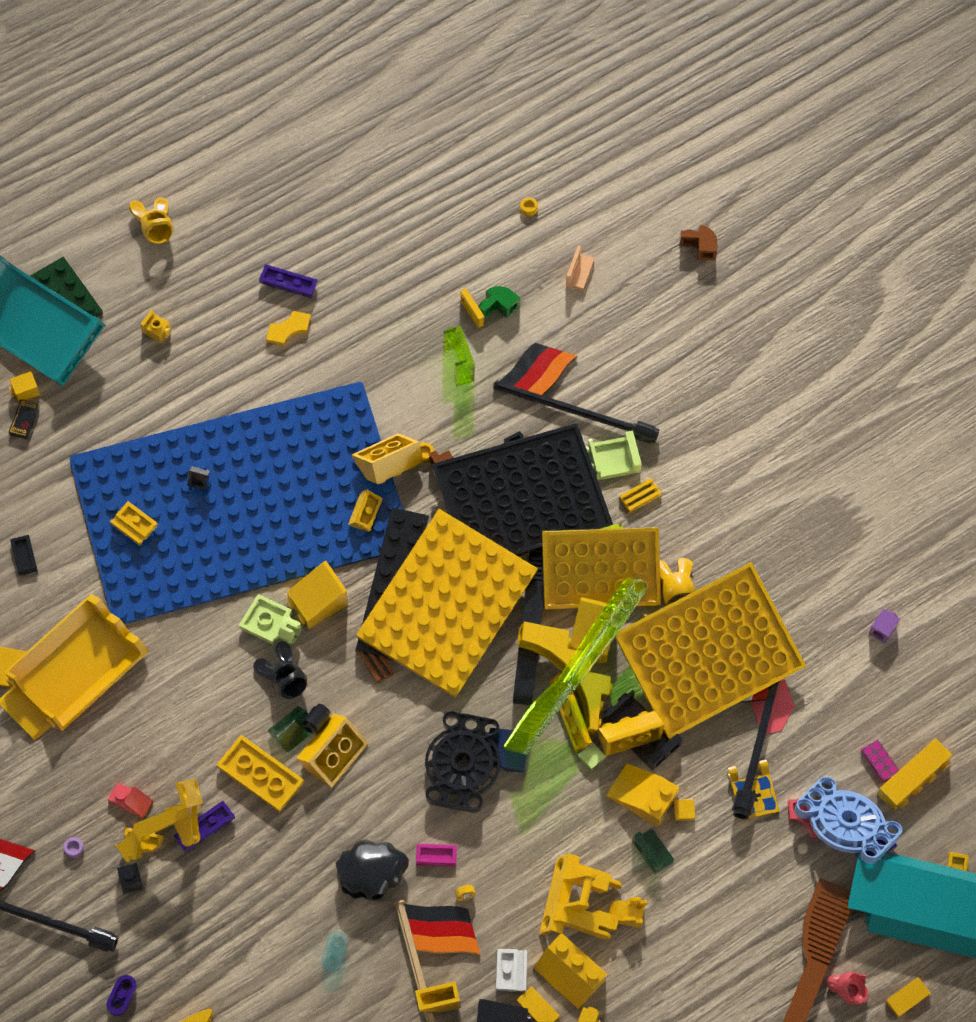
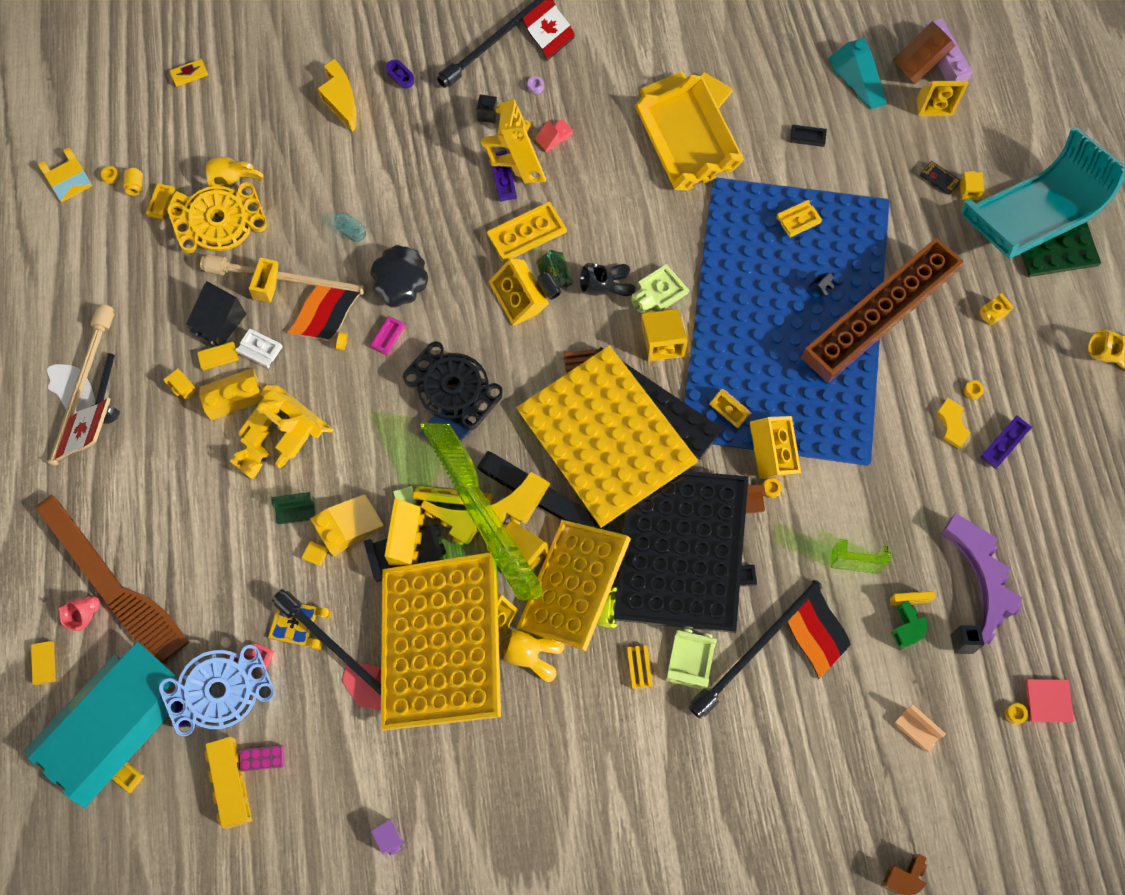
camera: 120 degrees right, 5 degrees up
none -> dark orange brick [801,237,964,383]
none -> medium lavender arch [941,513,1022,644]
none -> black brick [950,625,984,654]
none -> yellow tile [963,380,984,400]
none -> coral tile [1025,679,1074,723]

